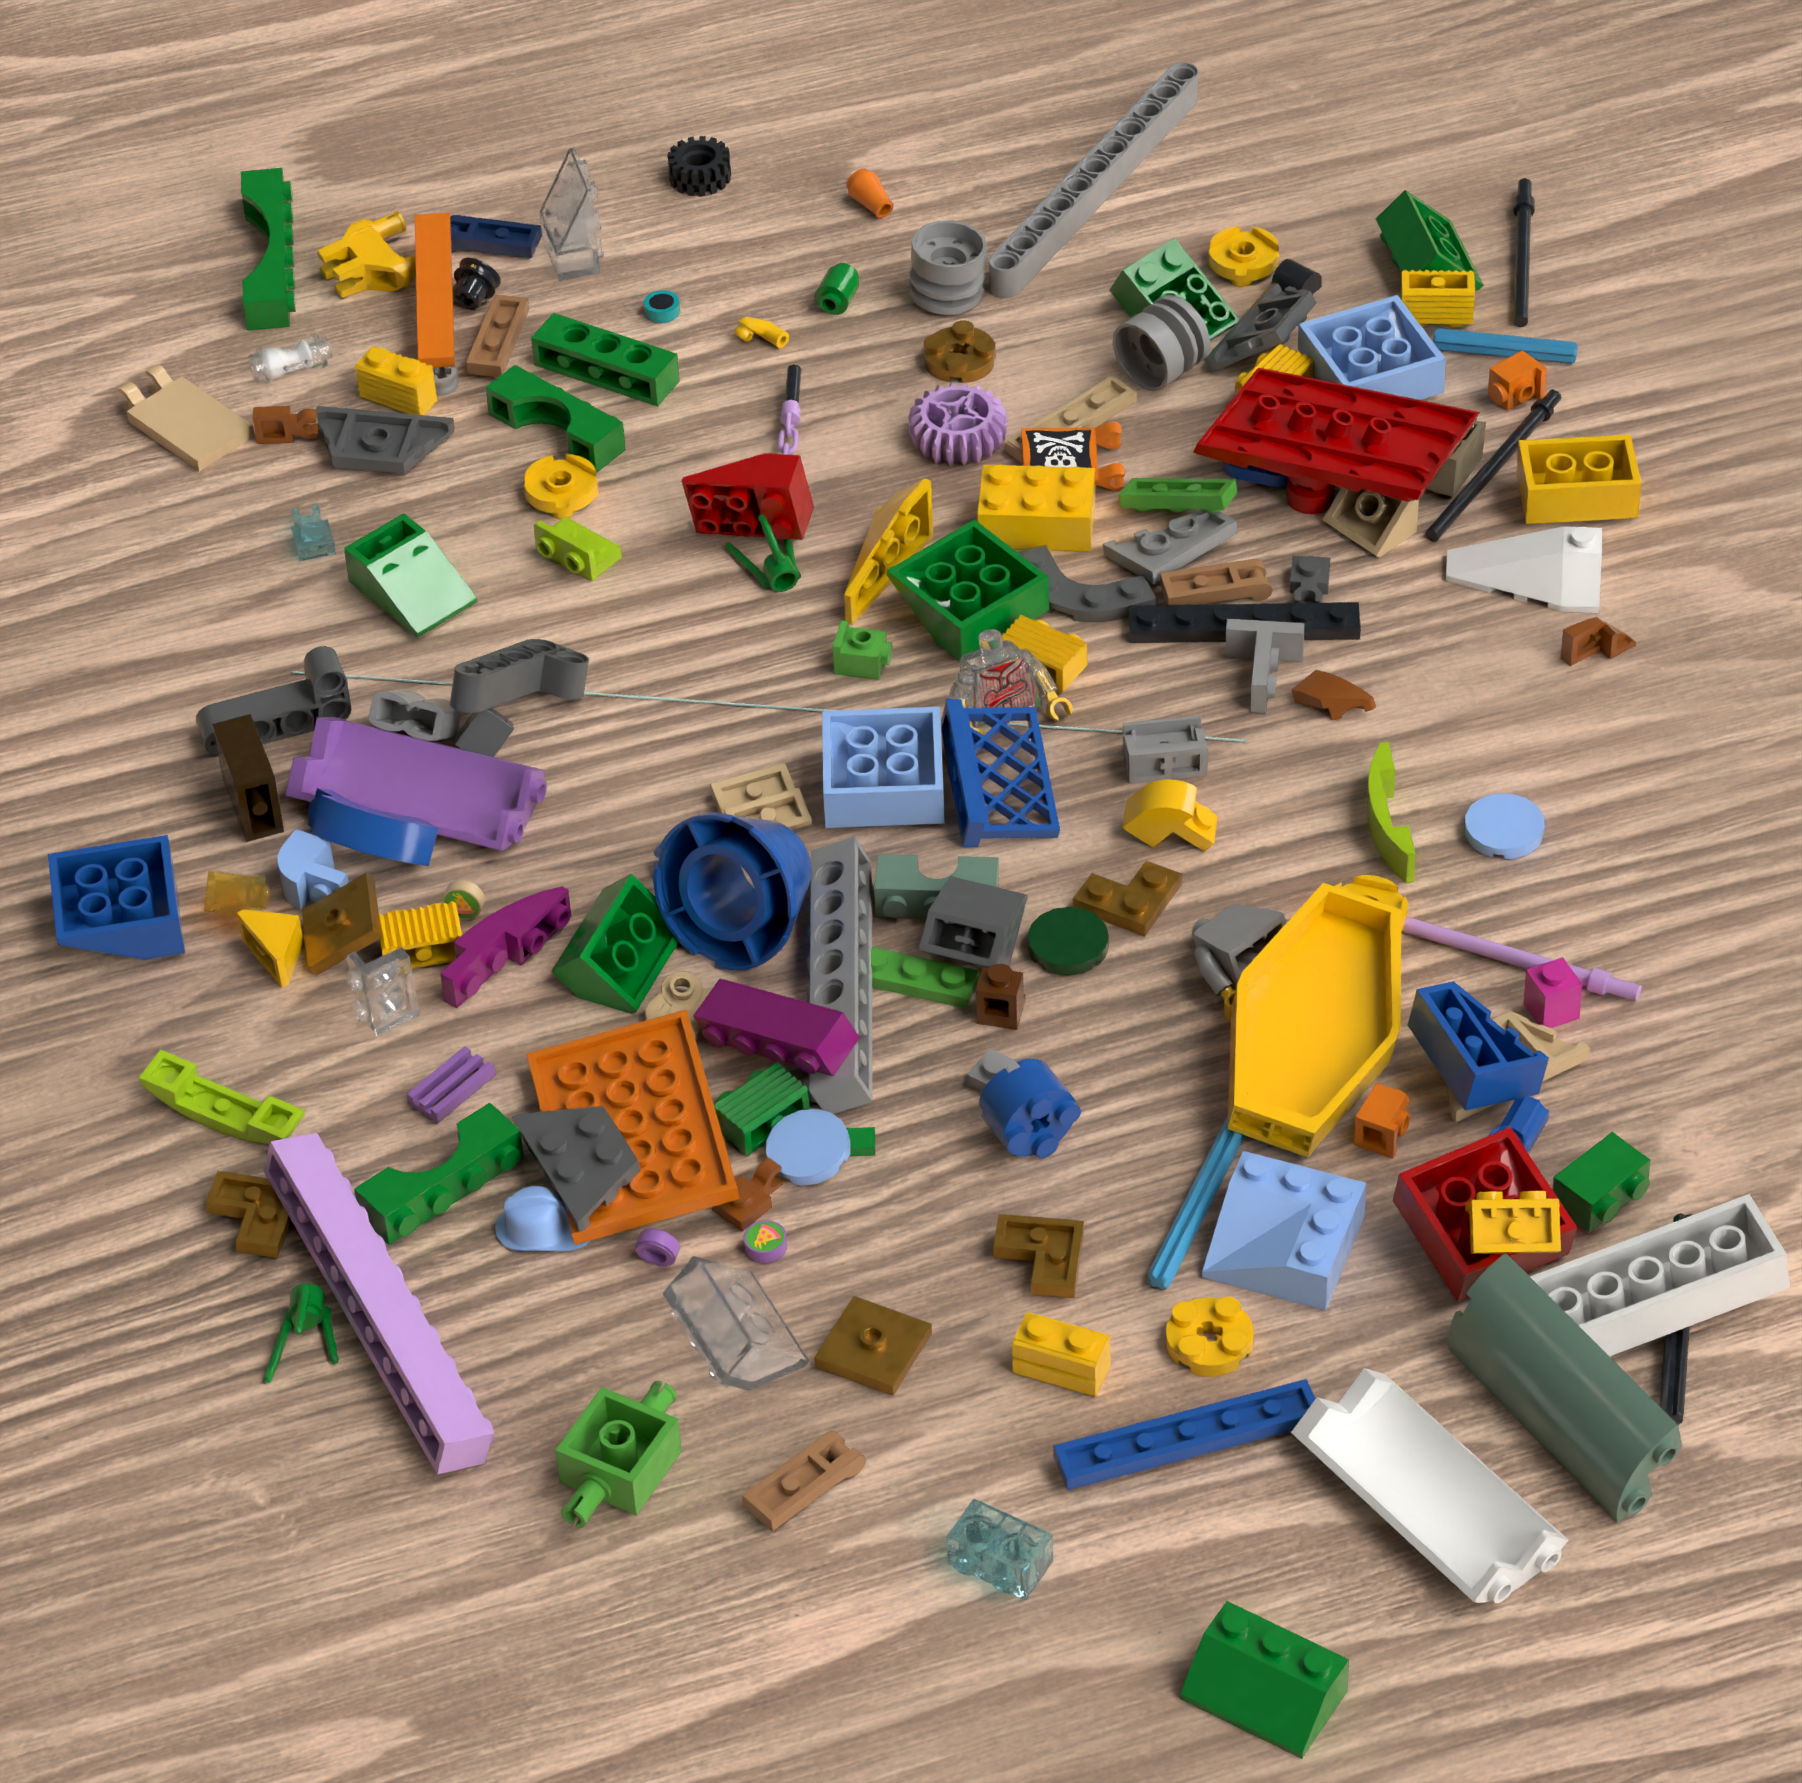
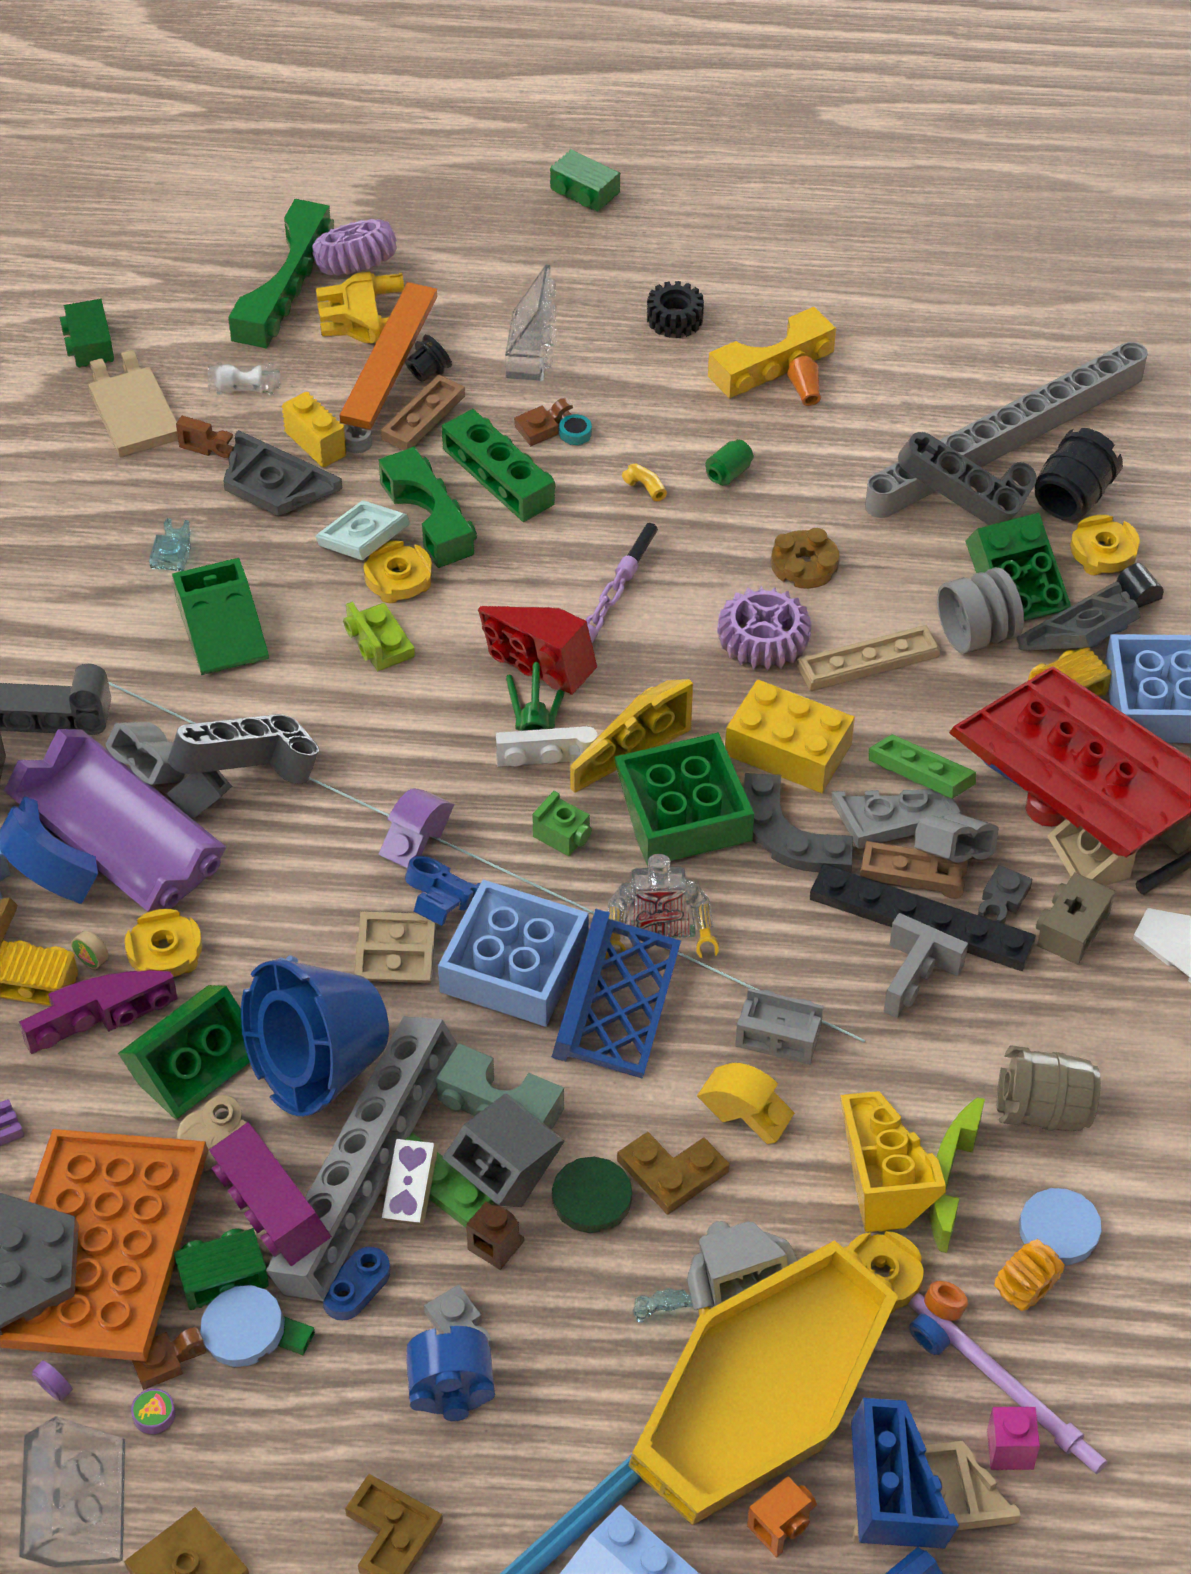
camera: 20 degrees right, 5 degrees up
dark blue plate [450,215,542,258] -> none
light grey wheel [909,220,987,315] -> none
yellow brick [997,615,1088,694] -> none
flag [1021,422,1125,491] -> none
dark orange slope [1291,670,1376,721] -> none
none -> green brick [59,298,114,368]
none -> yellow plate [124,909,202,977]
none -> lavender gear [312,219,397,276]
none -> light aqua plate [315,500,410,560]
none -> blue plate [322,1247,390,1321]
none -> medium lavender brick [378,788,455,868]
none -> tile [382,1139,438,1226]
none -> blue piece [405,856,481,926]
none -> white plate [496,726,597,767]
none -> dark orange plate [514,397,573,447]
none -> green brick [550,149,621,212]
none -> clear light blue piece [633,1288,693,1323]
none -> yellow arch [708,306,836,399]
none -> yellow wedge [840,1091,946,1232]
none -> dark grey beam [898,432,1037,525]
none -> blue tile [909,1313,950,1355]
none -> light grey brick [914,813,999,863]
none -> orange tile [924,1281,968,1321]
none -> light orange gear [994,1239,1065,1311]
none -> dark tan piece [997,1045,1101,1131]
none -> black piece [1035,428,1123,521]
none -> dark tan brick [1036,872,1115,965]

